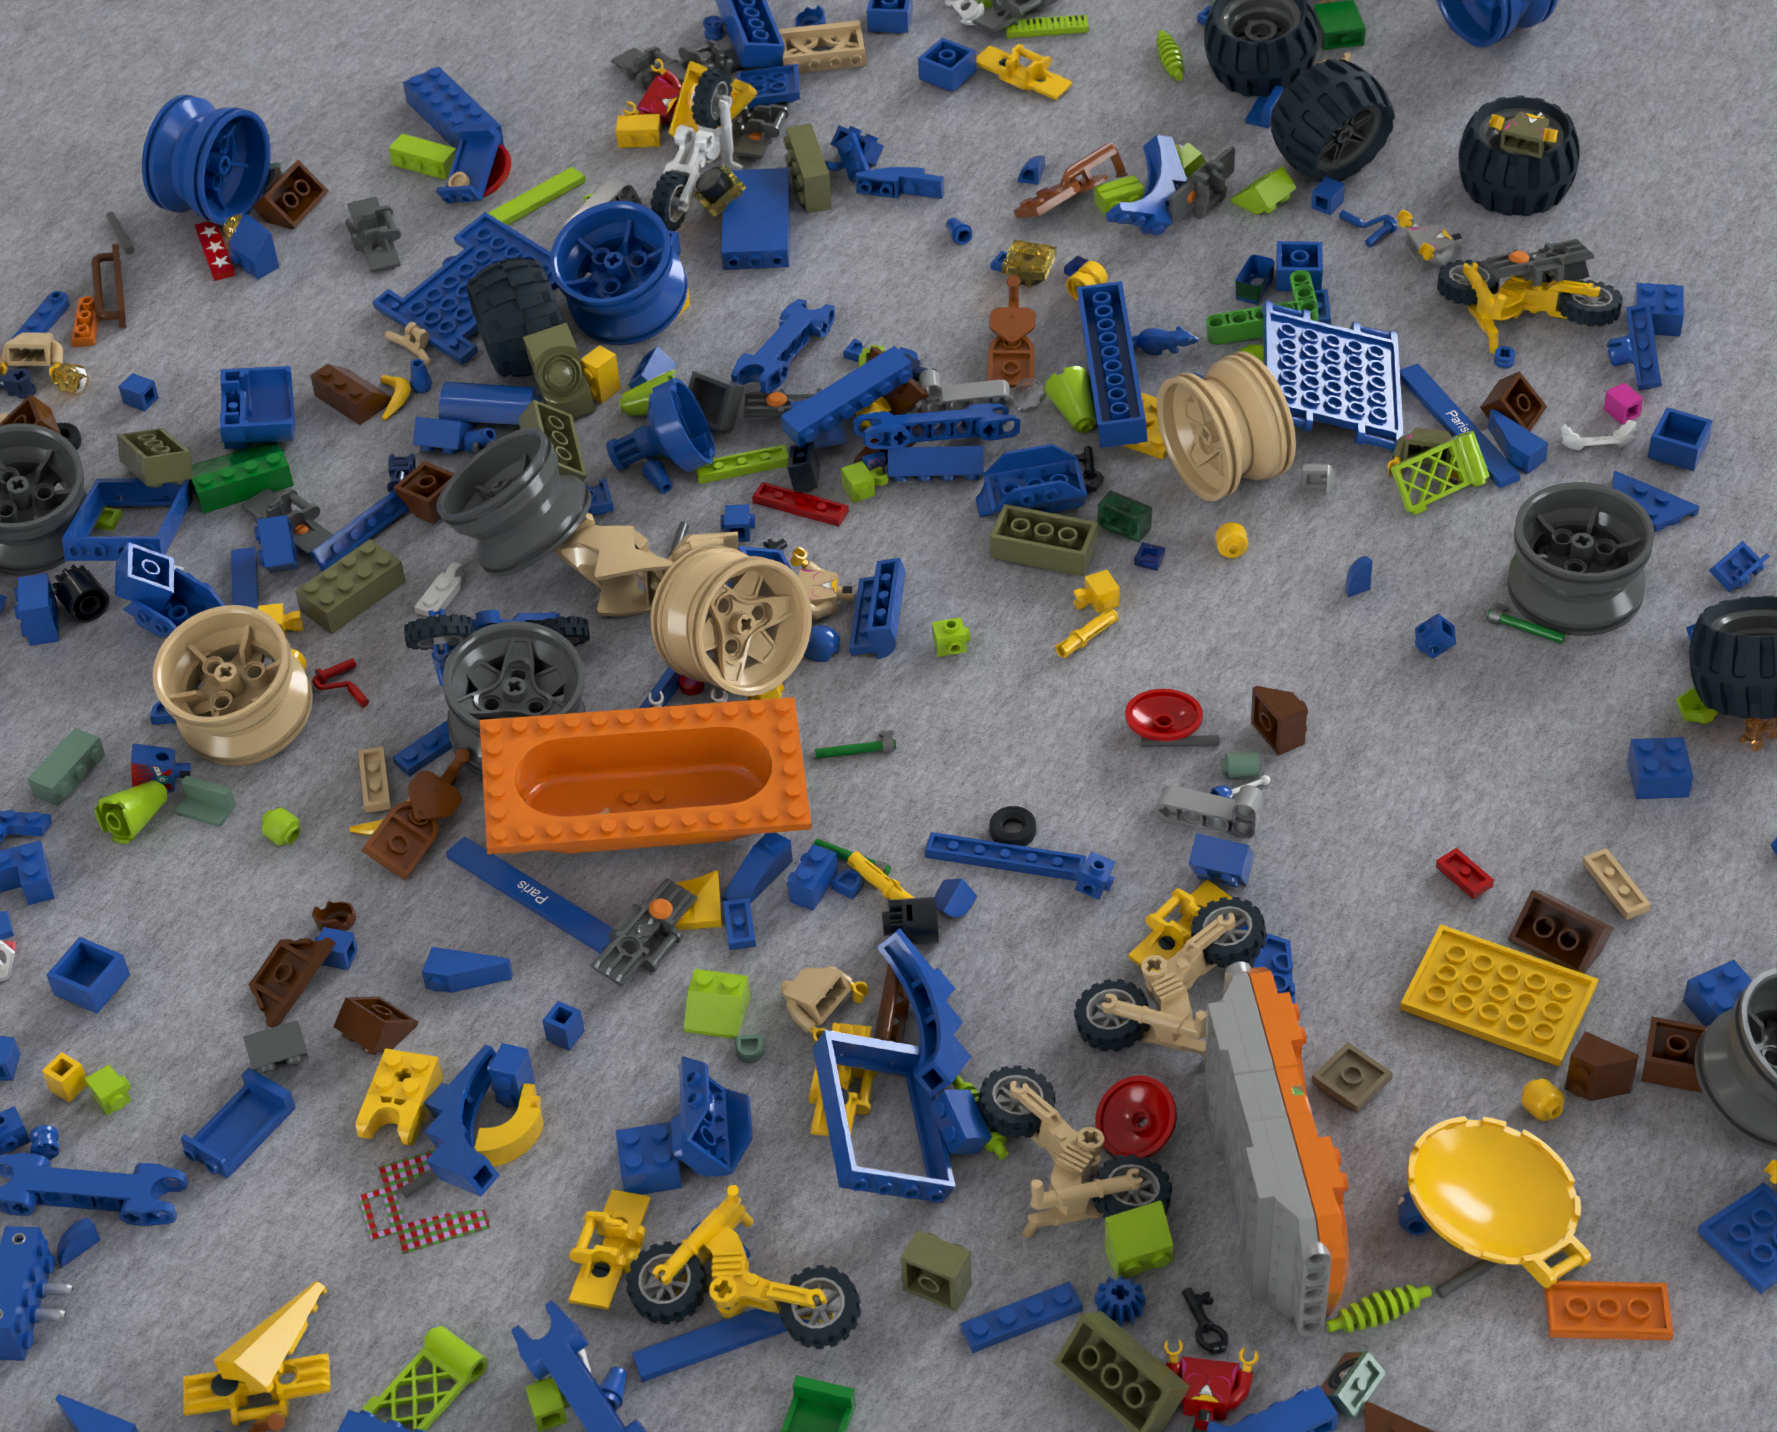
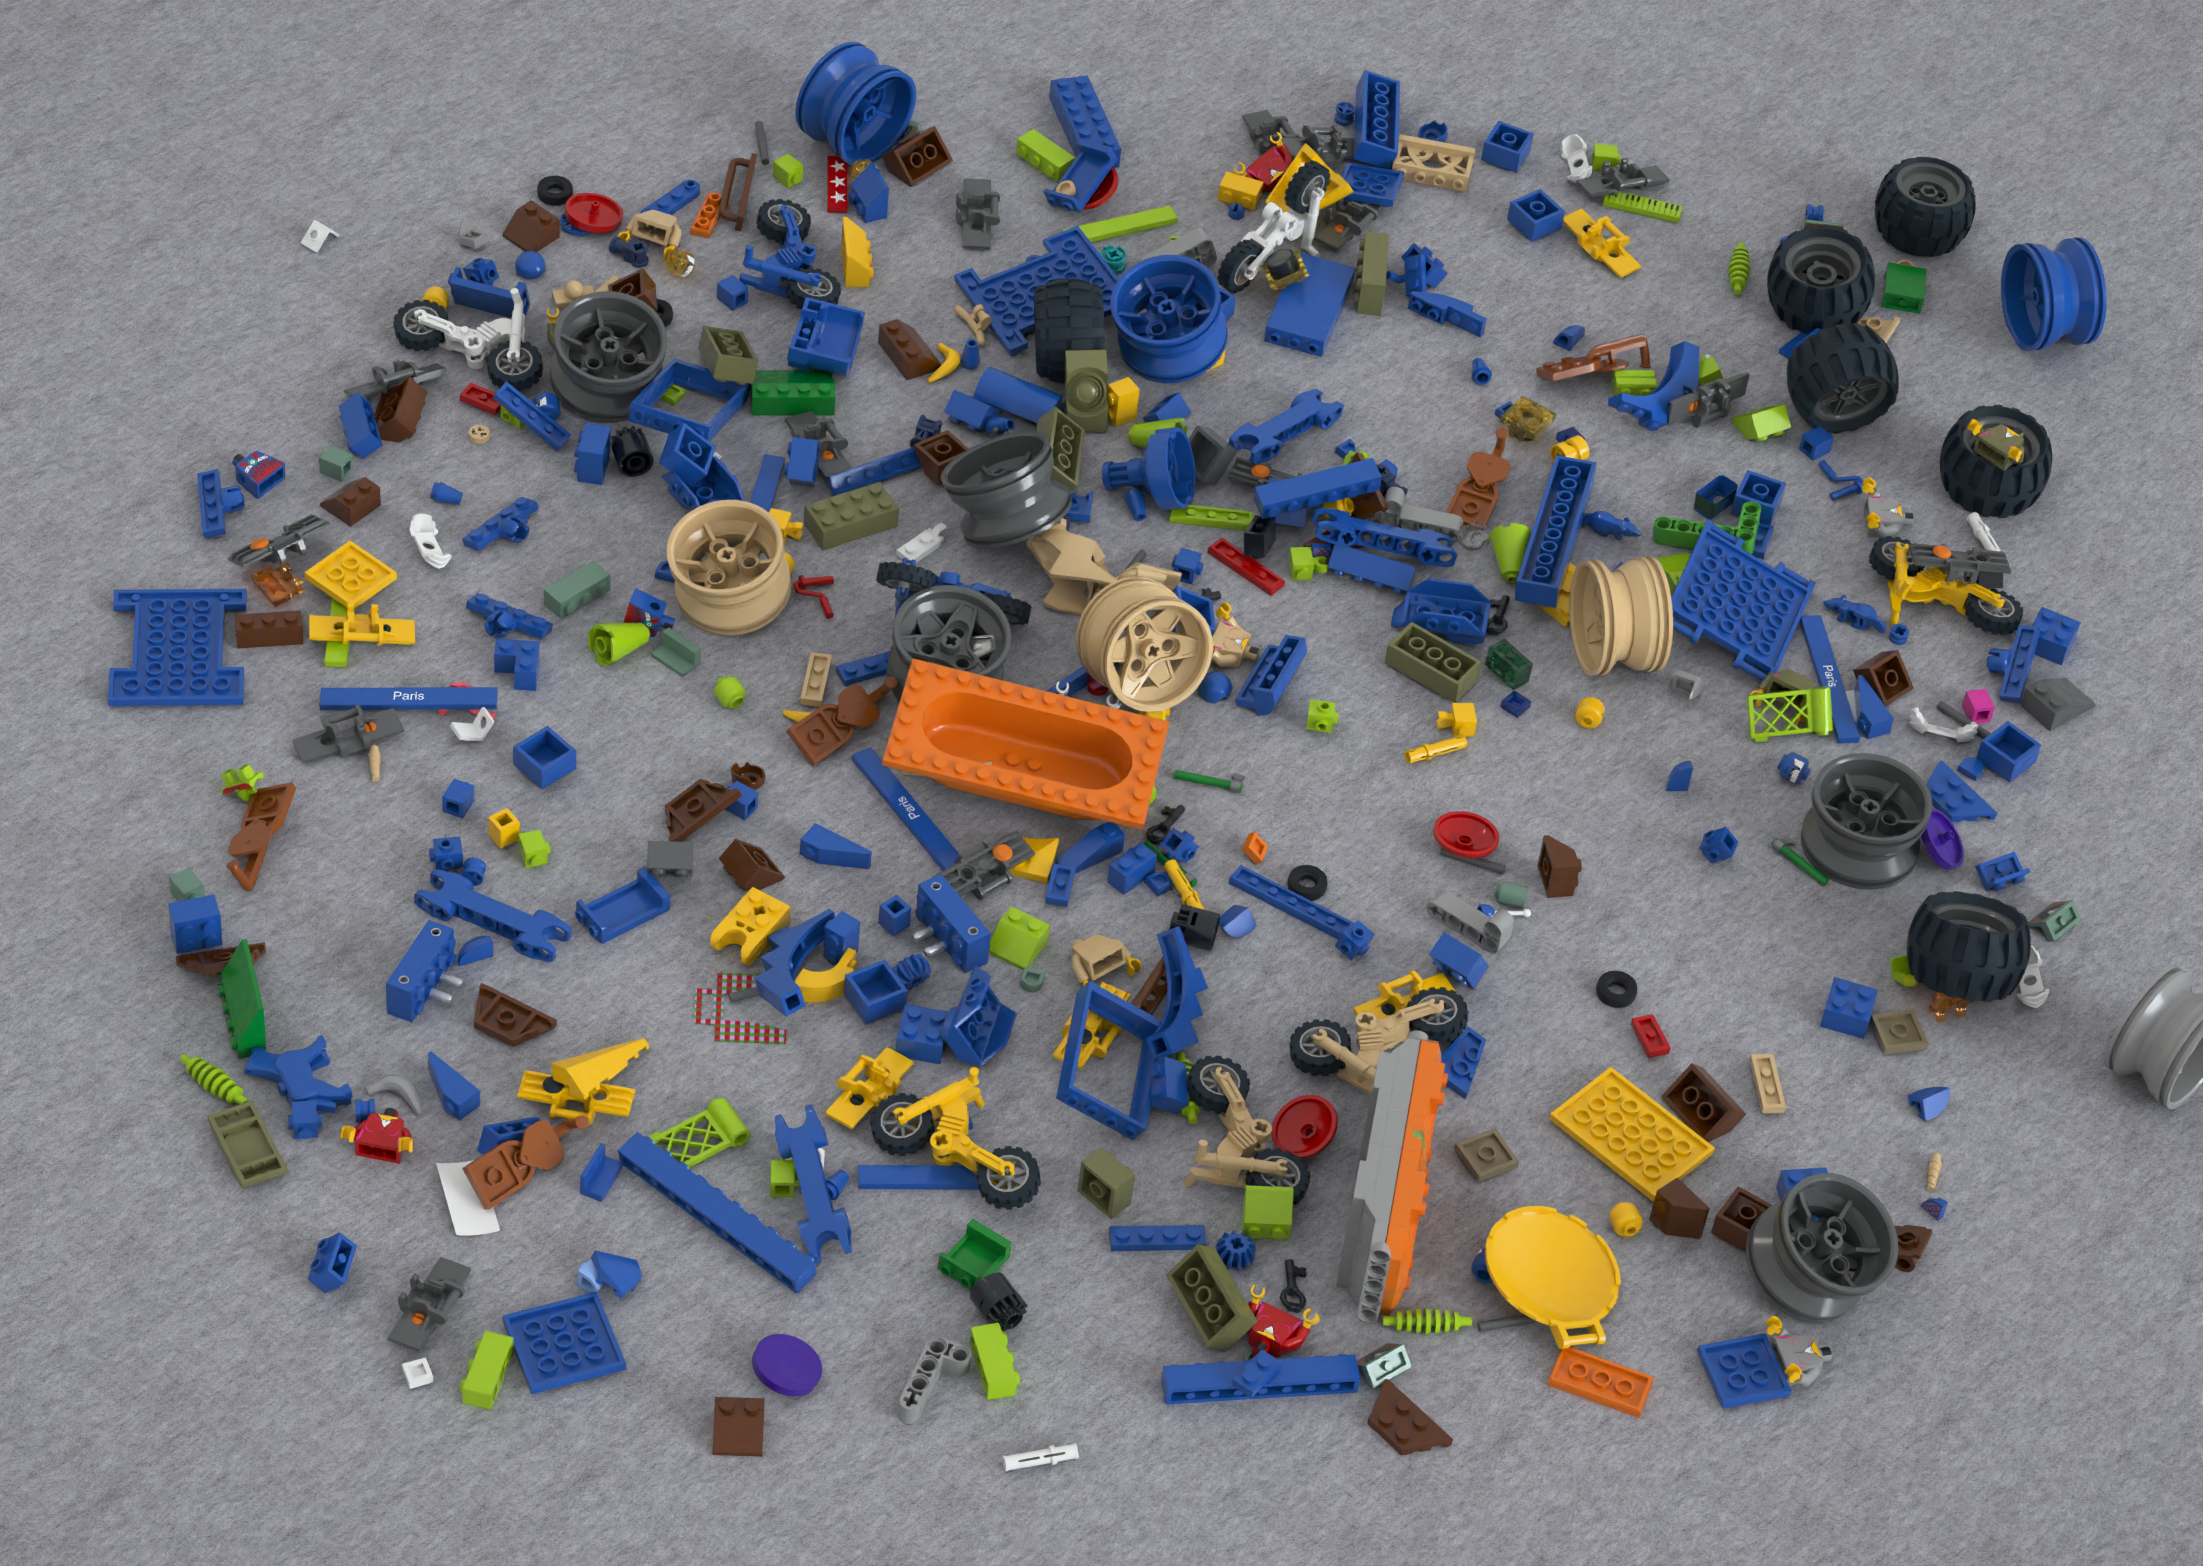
camera: 10 degrees right, 0 degrees up
none -> reddish brown wing [474,983,557,1047]
none -> piece [739,199,841,310]
none -> lime brick [772,154,804,188]
none -> yellow slope [841,217,874,287]
none -> blue piece [844,959,908,1024]
none -> blue gear [893,954,932,990]
none -> blue piece [911,874,991,973]
none -> teal wheel [1100,245,1127,275]
none -> black piece [1146,805,1185,845]
none -> blue brick [1160,827,1200,864]
none -> blue hinge [1228,203,1244,220]
none -> orange plate [1242,832,1268,864]
none -> black tyre [1596,971,1637,1008]
none -> blue head [1777,752,1811,784]
none -> blue animal [1823,595,1886,633]
none -> dark tan plate [1870,1009,1928,1055]
none -> dark purple piece [1921,808,1964,870]
none -> dark grey bar [1937,701,1991,739]
none -> blue tile [1957,757,1984,781]
none -> white pin [1966,512,2001,551]
none -> dark grey slope [2020,678,2096,731]

